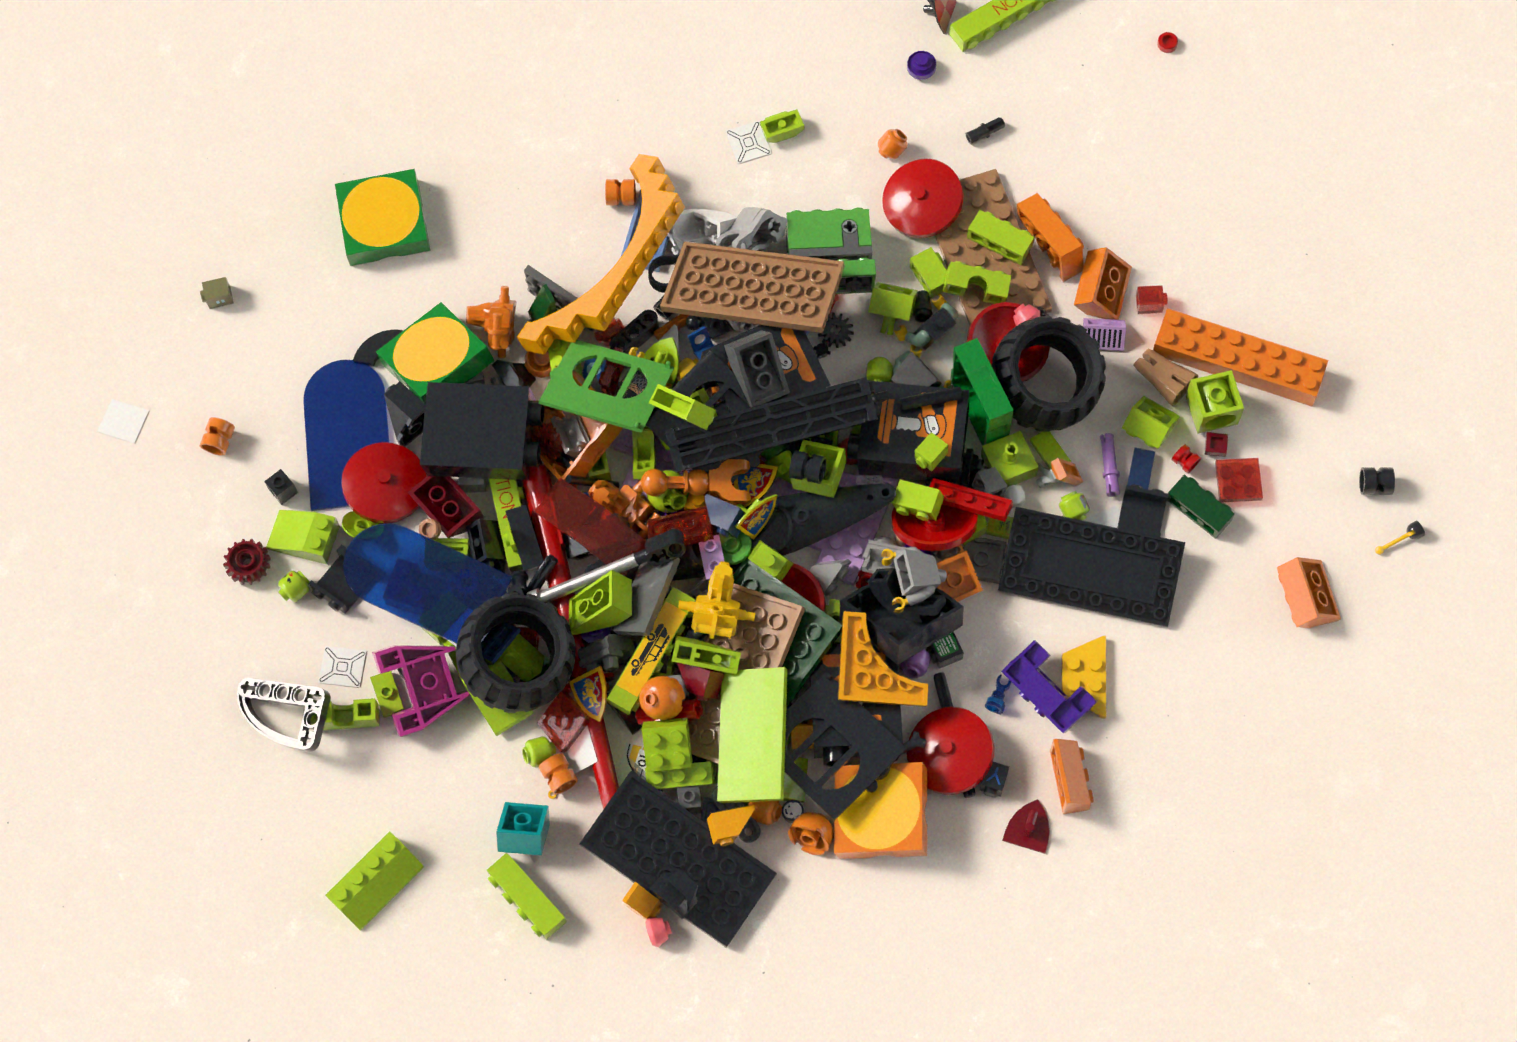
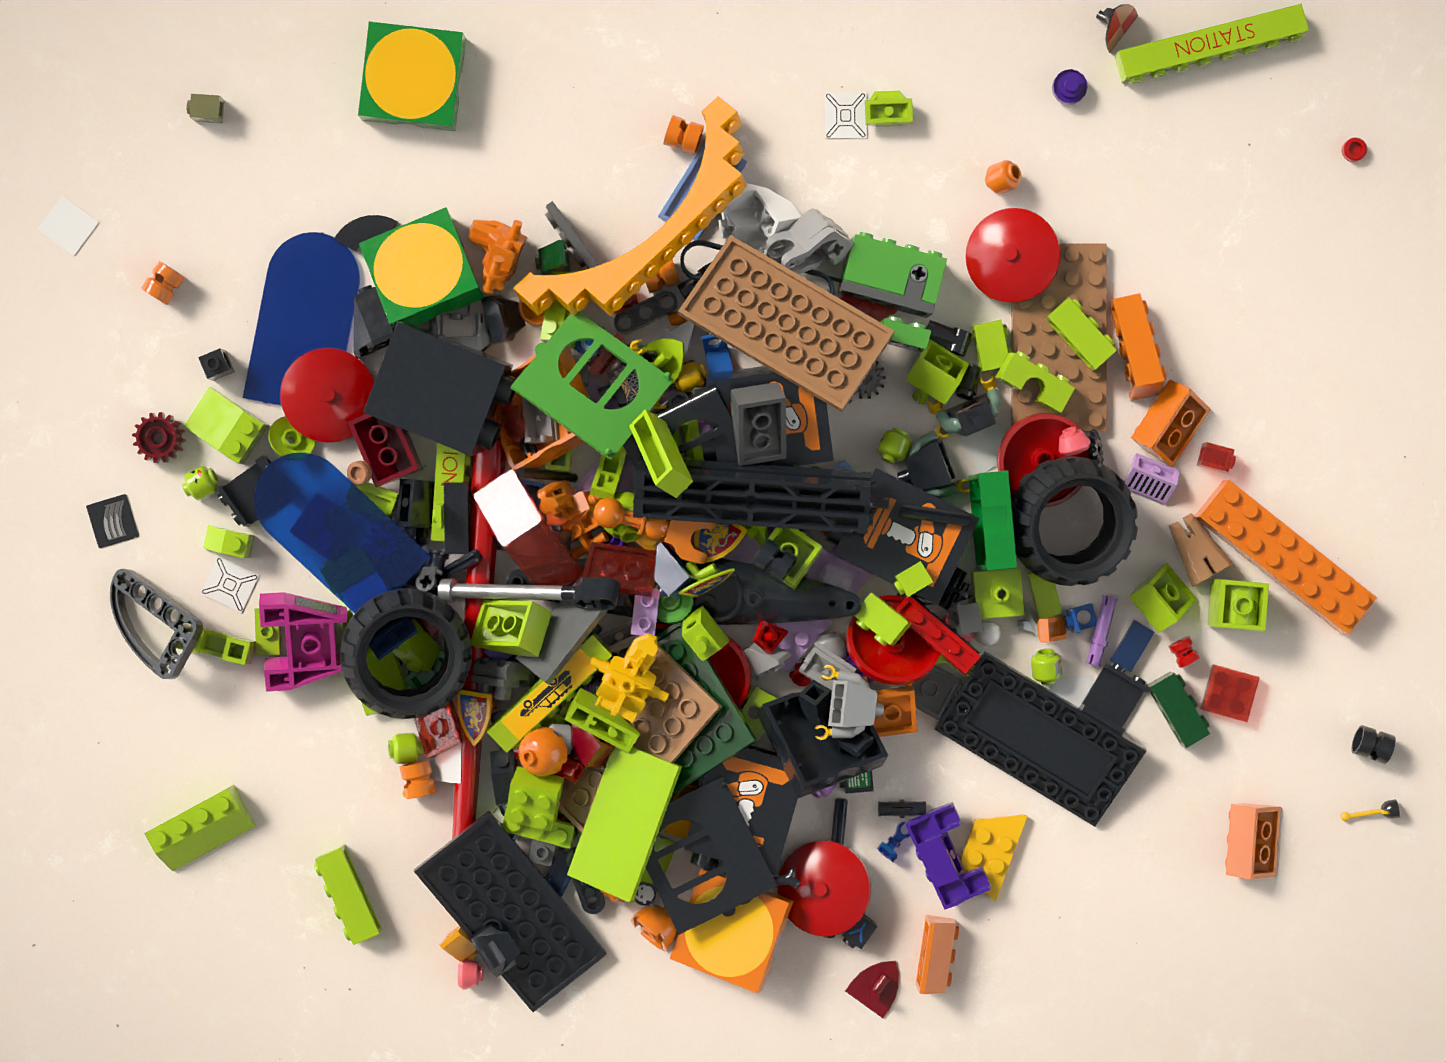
camera: 15 degrees right, 20 degrees up
teal brick [496,802,550,856] -> none
light orange slope [707,805,755,846] -> none
light orange plate [838,611,928,707] -> none
black axle [965,117,1005,144] -> none
dark red plate [1204,432,1228,457] -> none
none -> black sticker [86,494,139,548]
none -> lime slope [203,525,255,558]
none -> black slope [490,749,518,806]
none -> orange wheel [646,259,680,294]
none -> red piece [753,621,788,654]
none -> black pin [878,799,926,818]
none -> black piece [926,320,973,357]
none -> blue bracket [1065,603,1097,634]

